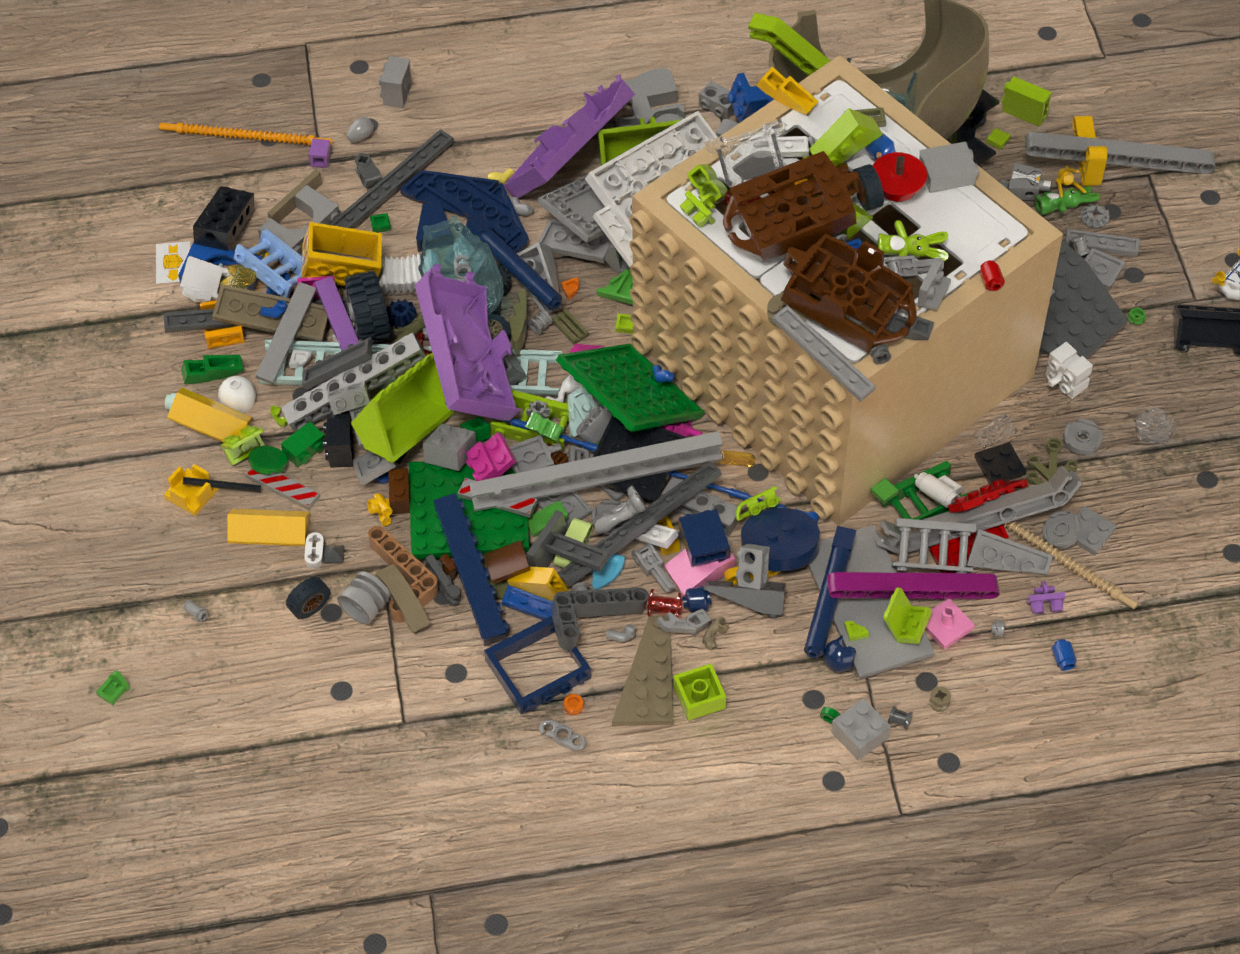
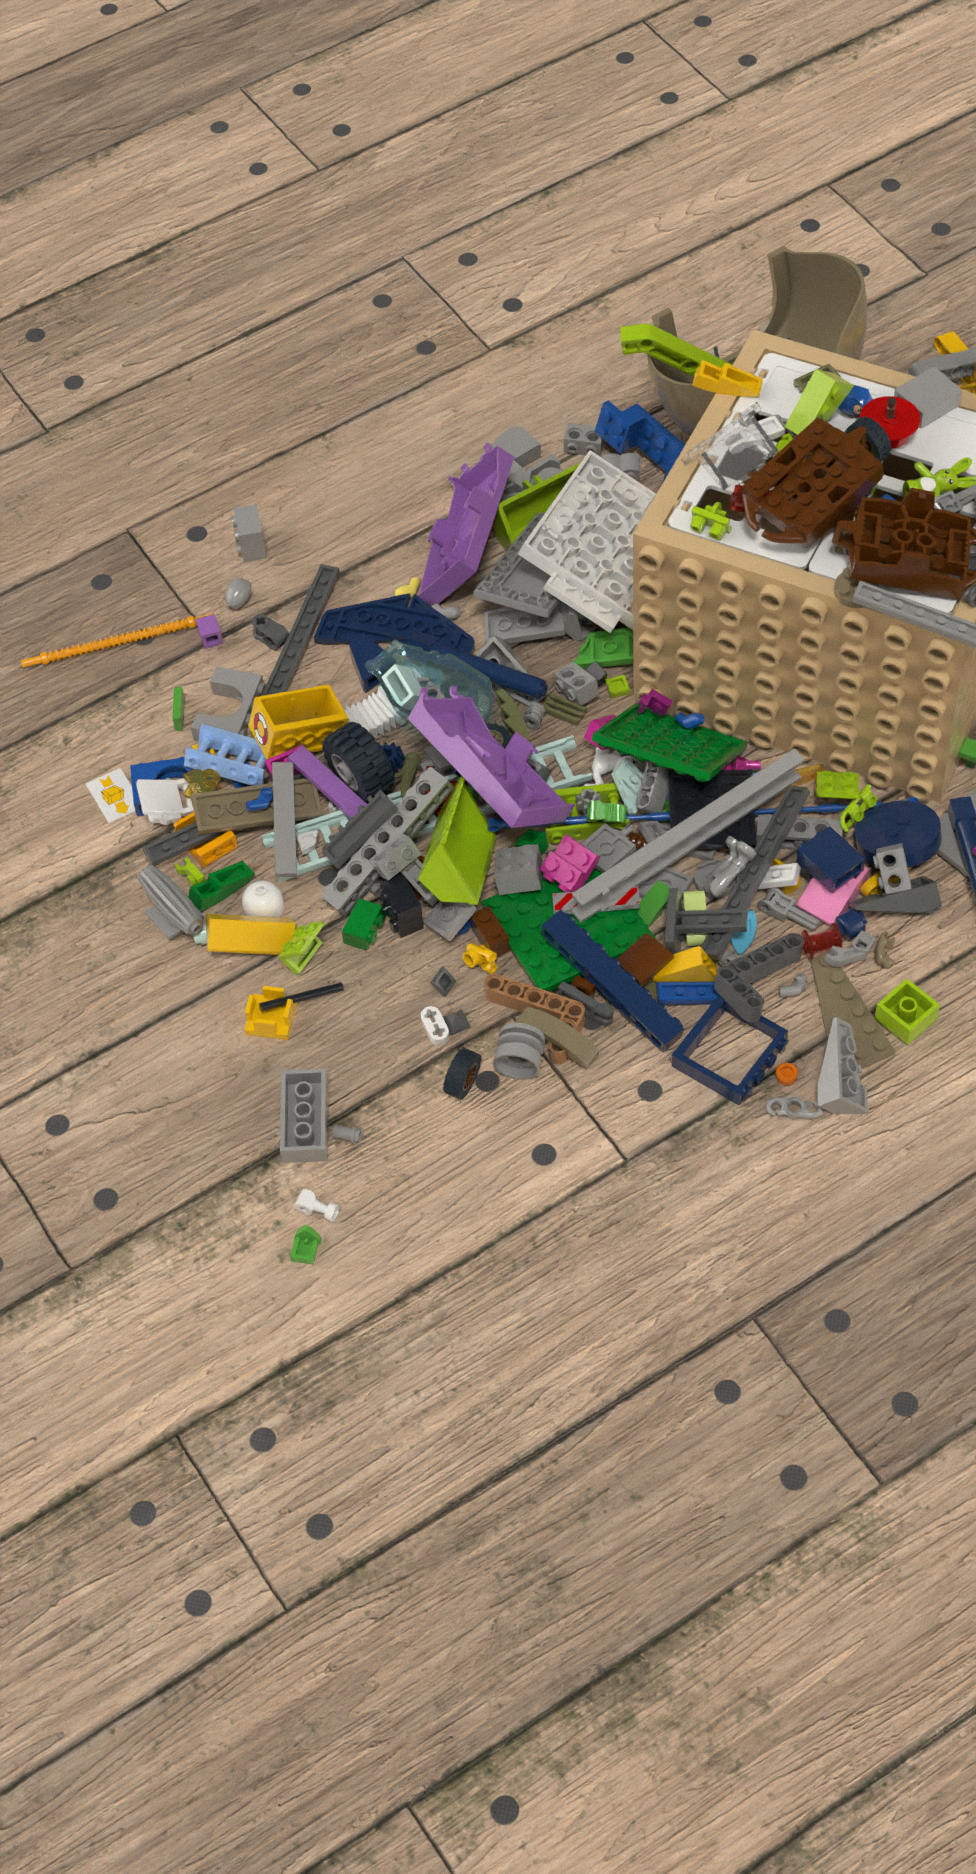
camera: 20 degrees left, 0 degrees up
black brick [193,186,255,251] -> none
yellow slope [227,508,310,546] -> none
light grey tile [245,468,320,510] -> none
green tile [248,446,287,475] -> none
dark tan tile [268,170,322,223] -> none
lime piece [270,405,288,427] -> none
green tile [370,213,391,233] -> none
orange tile [561,277,579,300] -> none
lime brick [688,164,729,205] -> none
lime brick [1001,76,1052,127] -> none
none -> light grey plate [138,865,204,940]
none -> bright green tile [172,687,185,731]
none -> lime plate [175,857,206,886]
none -> light grey brick [280,1068,328,1163]
none -> white leg [294,1189,340,1222]
none -> light aqua brick [382,664,422,711]
none -> dark grey slope [430,966,456,997]
none -> light grey brick [554,662,600,706]
none -> slope [585,661,607,687]
none -> magenta bracket [637,689,673,717]
none -> lime bracket [815,770,859,799]
none -> light grey wedge [817,1017,868,1114]

